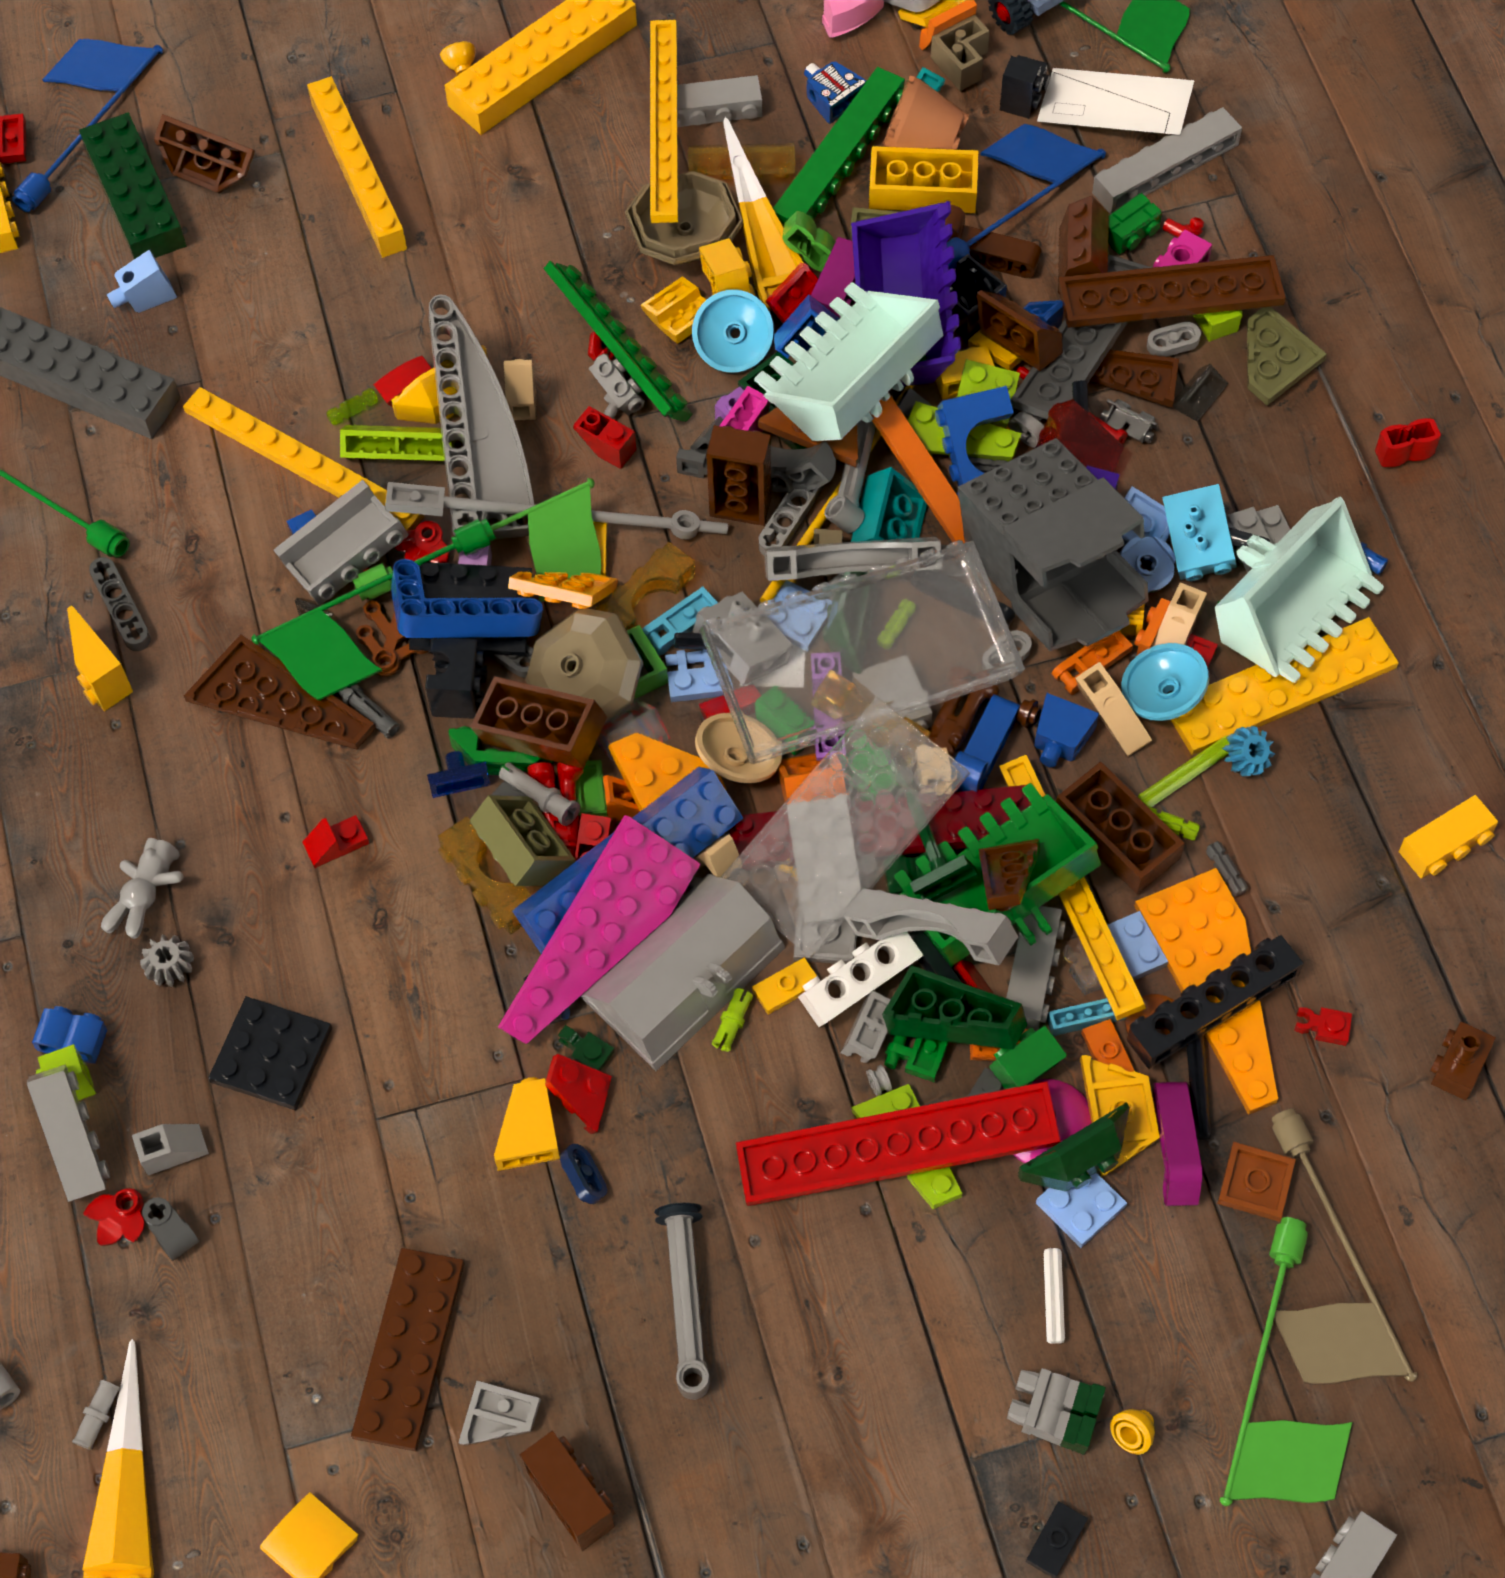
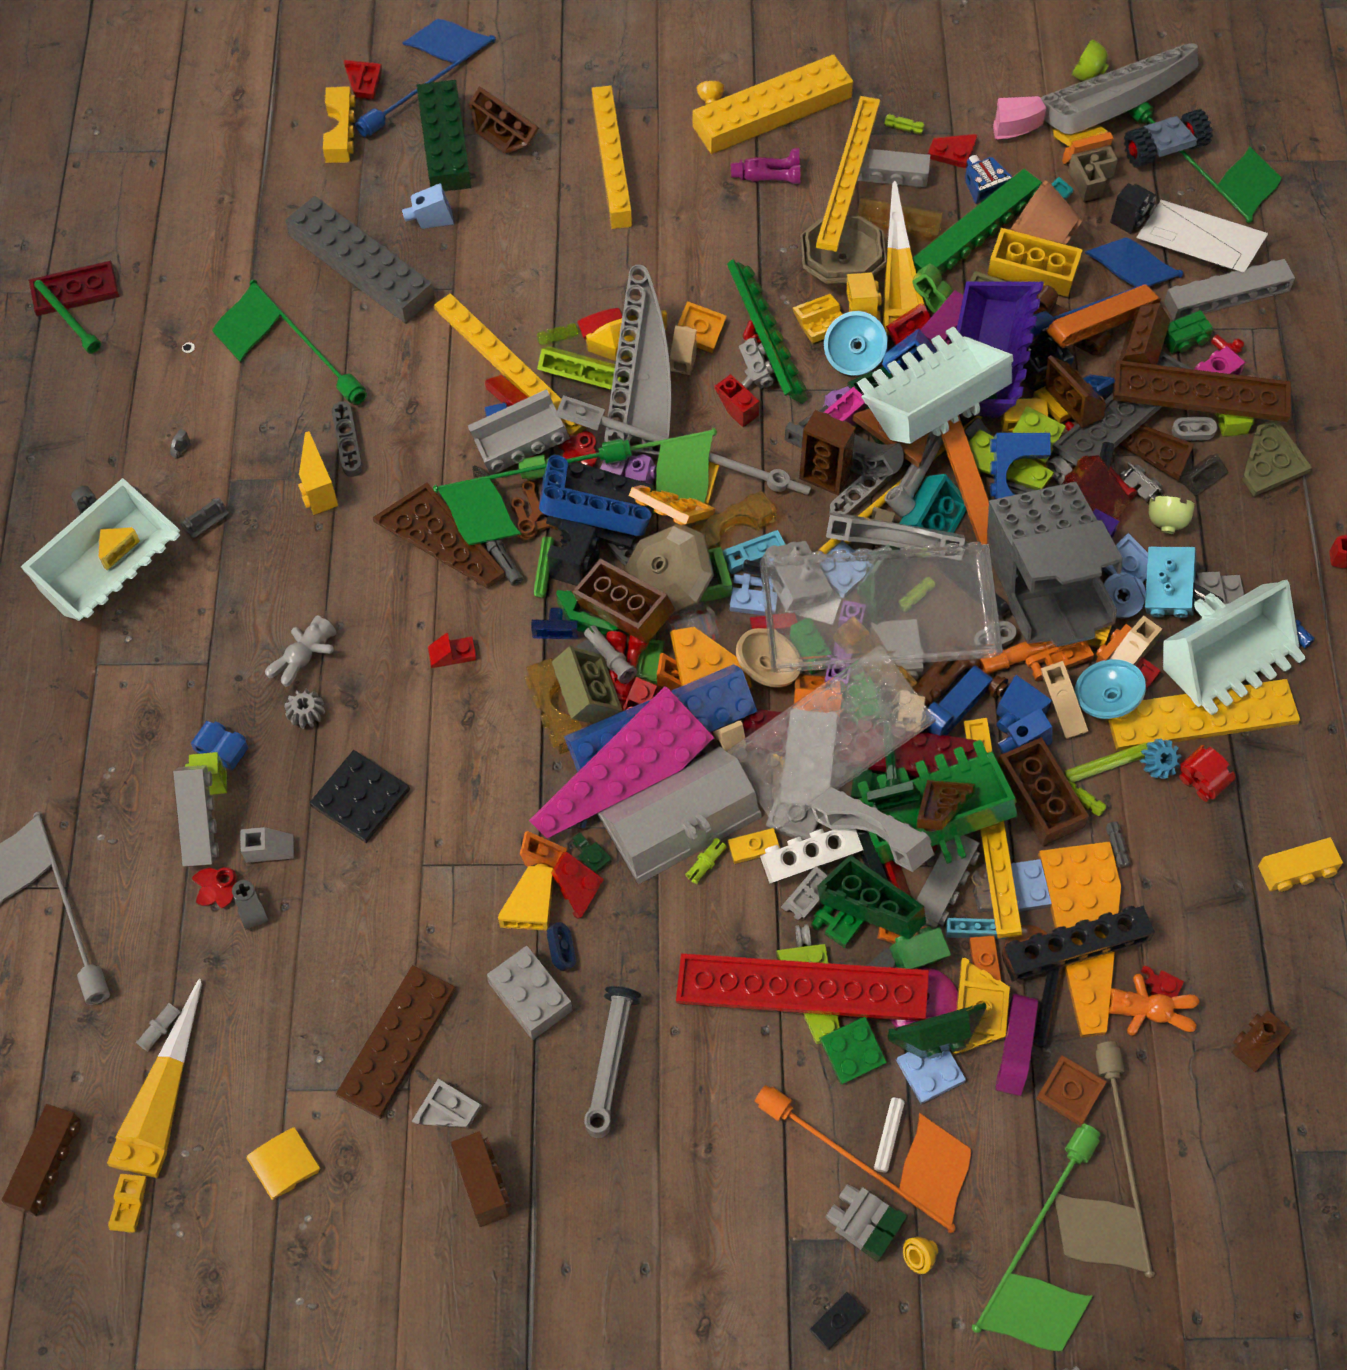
camera: 15 degrees right, 0 degrees up
none -> red slope [485,375,528,407]
none -> light grey brick [487,946,573,1040]
none -> orange slope [520,831,567,868]
none -> bright green axle [534,536,554,598]
none -> medium lavender brick [624,454,657,485]
none -> light orange plate [673,301,727,353]
none -> magenta piece [731,148,800,184]
none -> orange flag [754,1085,971,1233]
none -> green plate [819,1017,887,1084]
none -> lime axle [885,114,924,134]
none -> red wing [927,134,977,169]
none -> orange piece [979,641,1056,675]
none -> blue torso [997,708,1052,754]
none -> orange beam [1047,284,1161,348]
none -> orange animal [1109,974,1199,1036]
none -> yellowish green cylinder [1149,496,1195,534]
none -> red brick [1179,745,1236,802]

